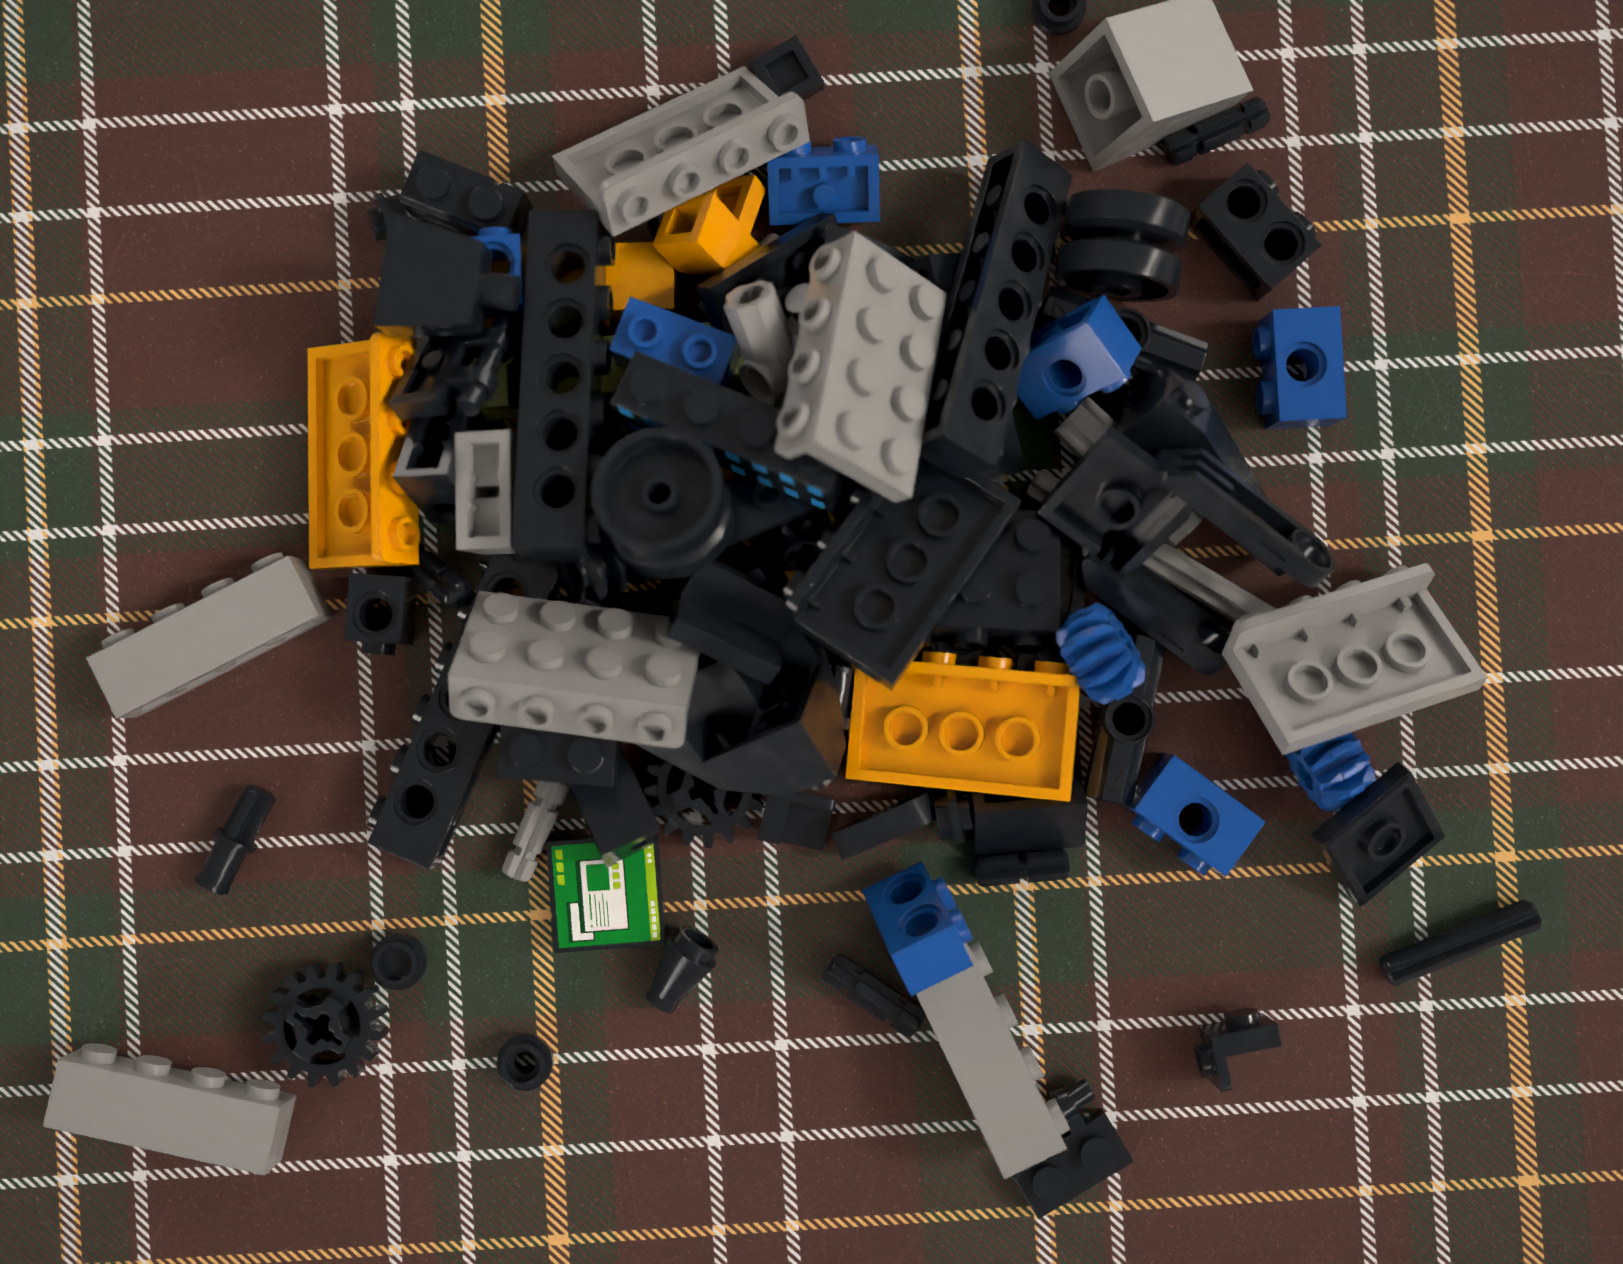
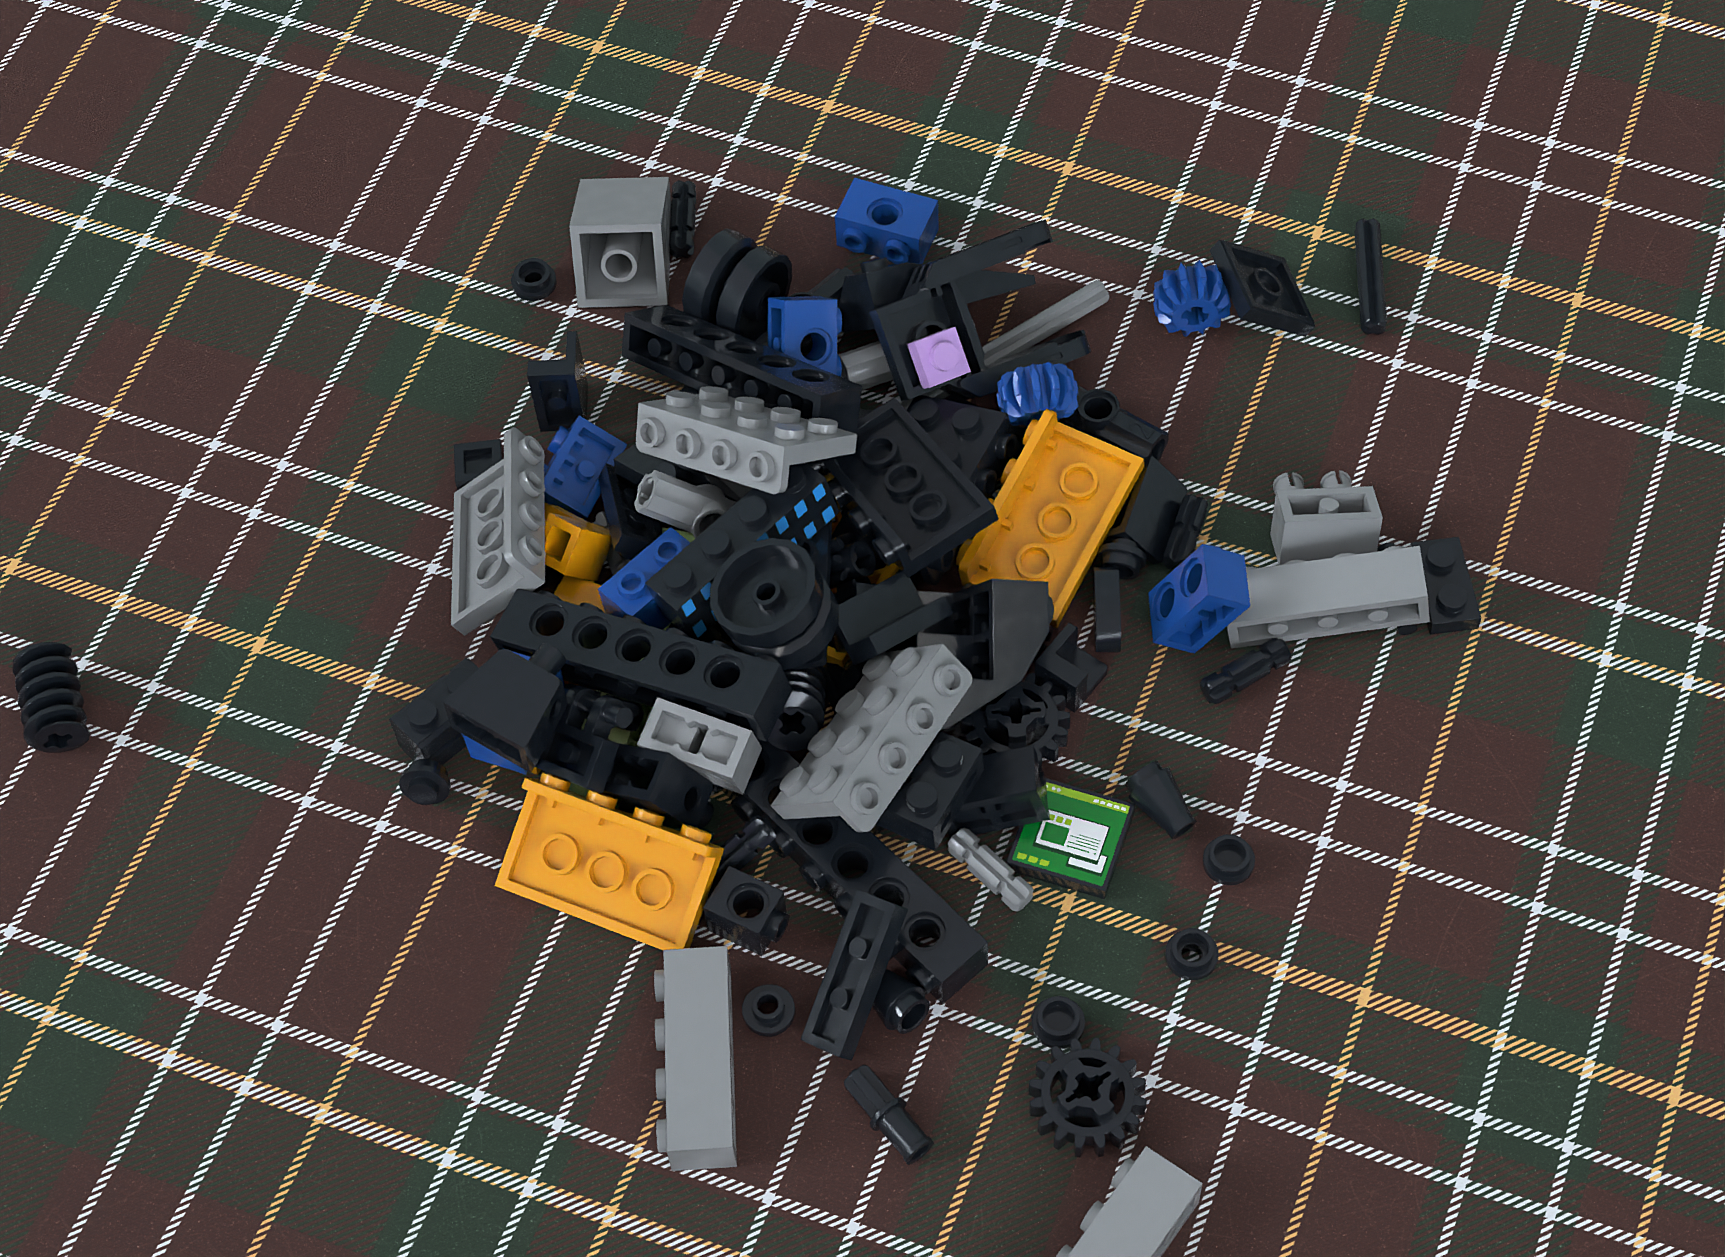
camera: 60 degrees left, 30 degrees down
blue brick [1124,752,1266,876] -> none
black brick [1189,162,1322,301] -> none
black bracket [1194,1008,1282,1092] -> none
light grey bracket [1222,563,1488,755] -> none
none -> black panel [527,331,588,432]
none -> black plate [742,984,795,1037]
none -> black plate [800,889,908,1061]
none -> black cone [872,968,930,1034]
none -> lavender plate [907,327,971,389]
none -> black plate [1203,834,1255,885]
none -> light grey brick [1270,470,1383,565]

